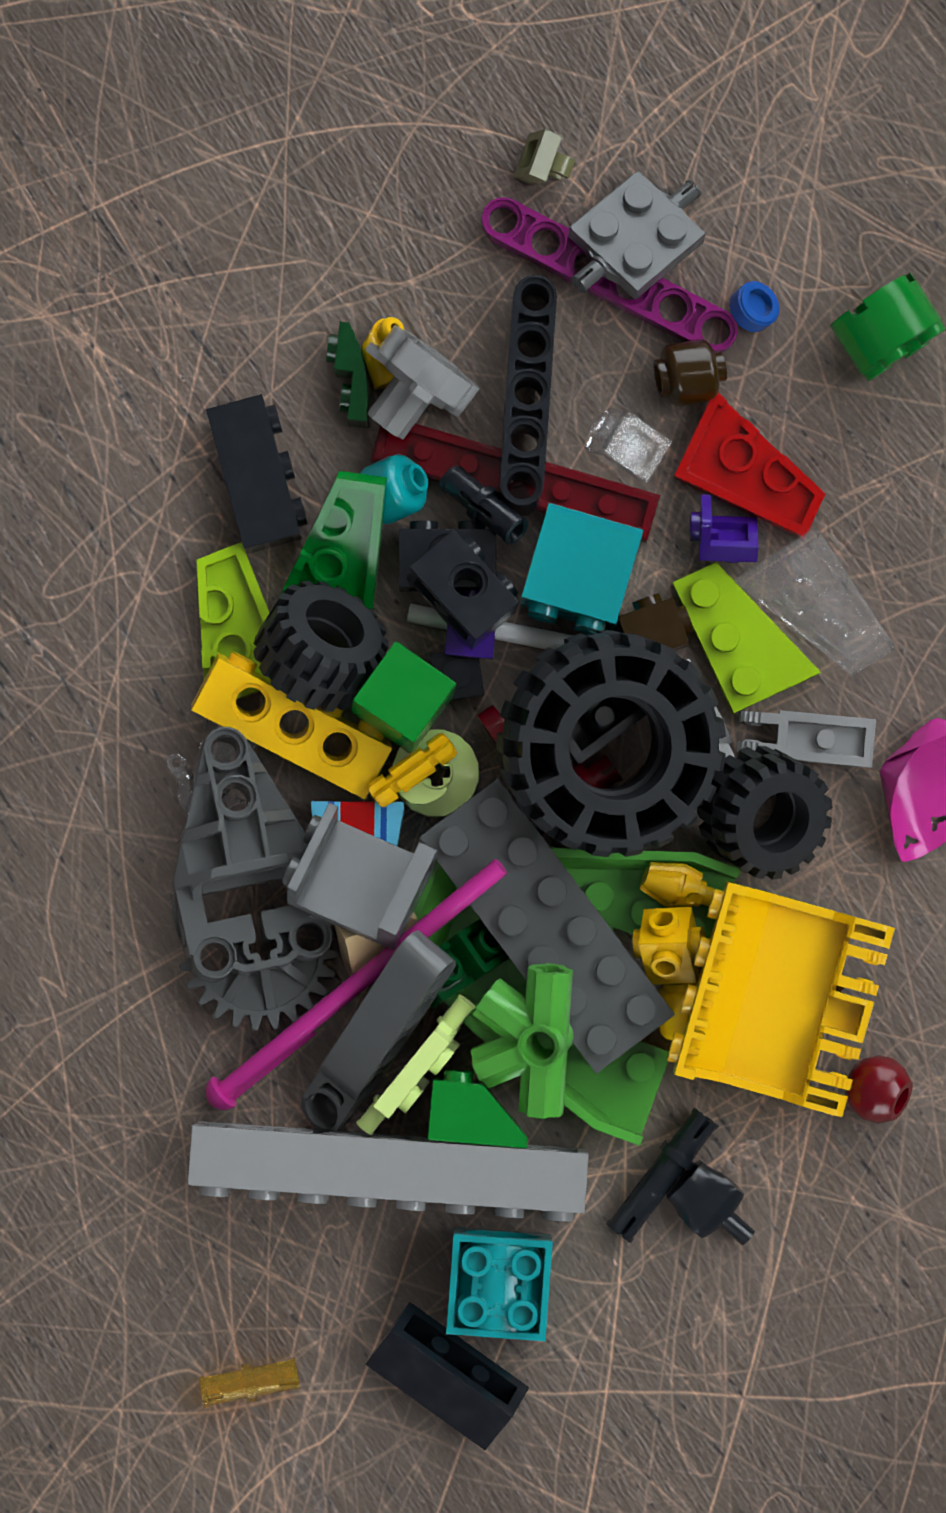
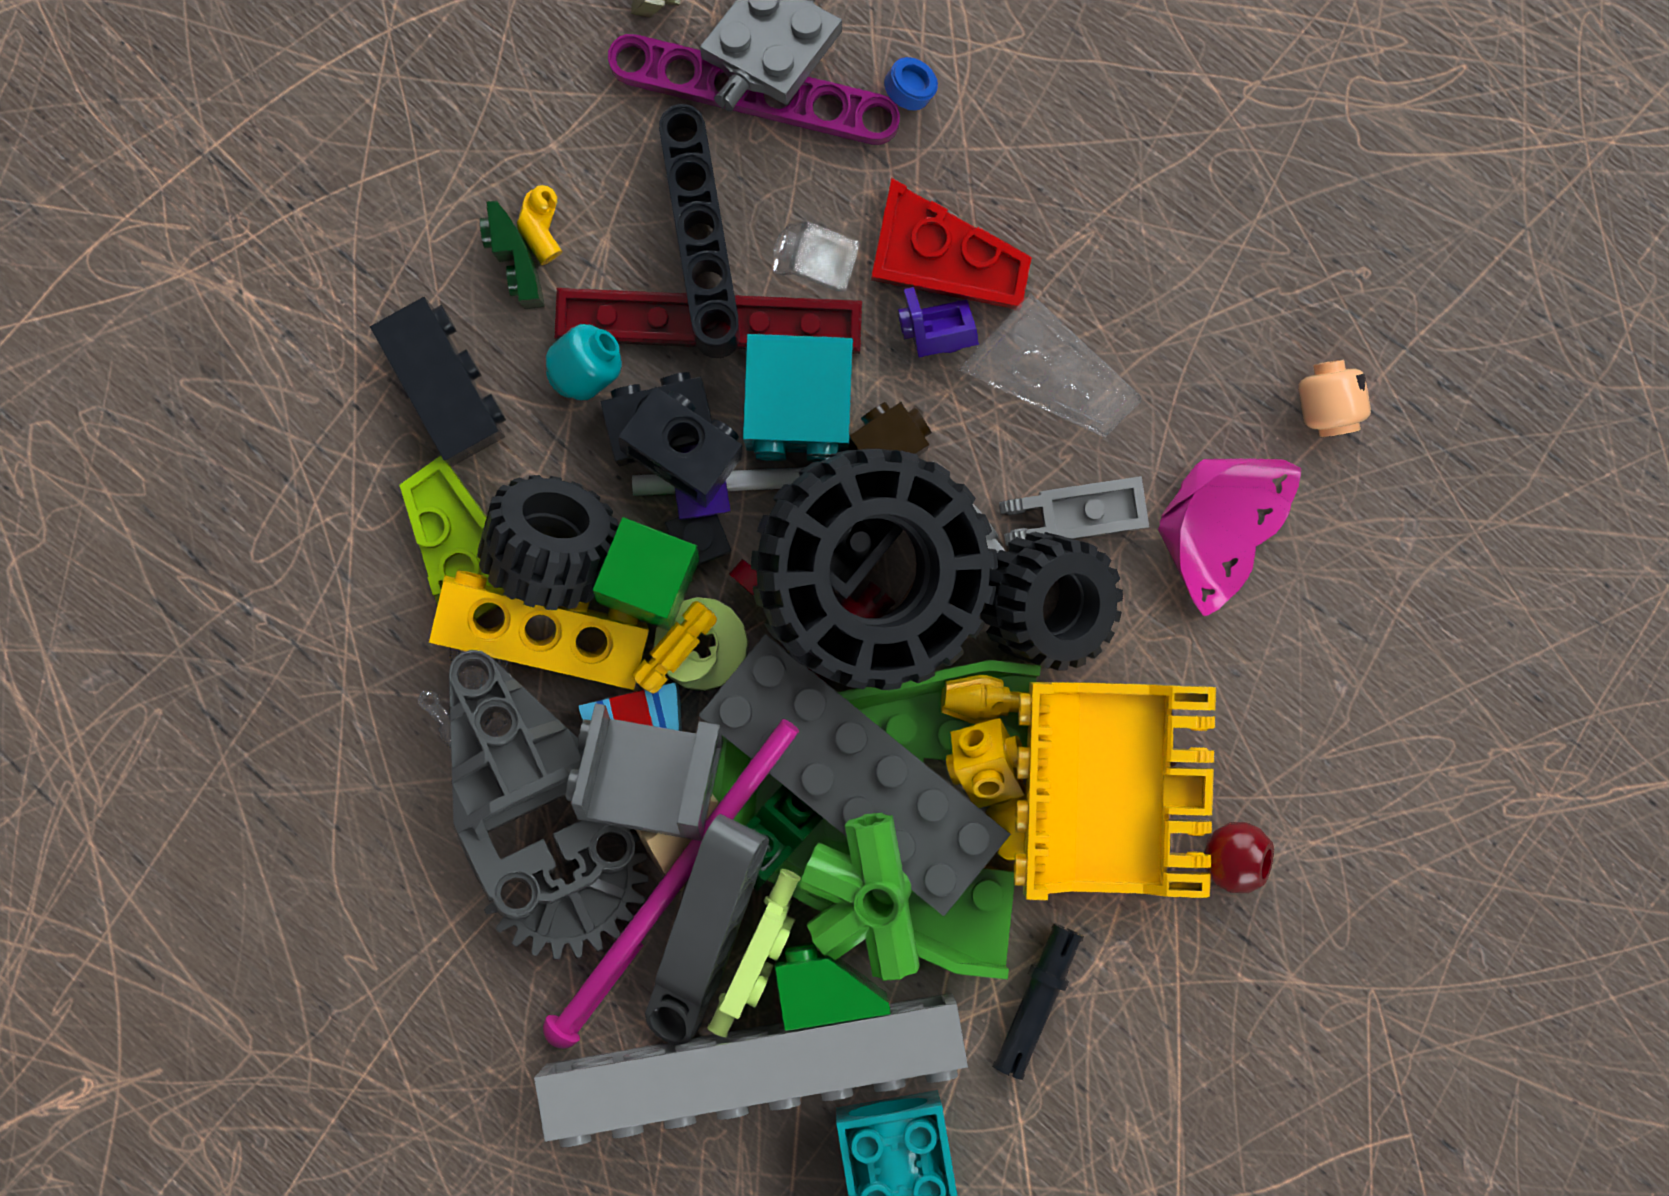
camera: 15 degrees left, 0 degrees up
green wing [278,471,387,611] -> none
light grey piece [365,325,480,439] -> none
black pin [440,465,529,545] -> none
dark brown head [653,339,727,407] -> none
black piece [666,1160,755,1245] -> none
lime wing [672,562,821,714] -> none
green brick [830,272,946,382] -> none

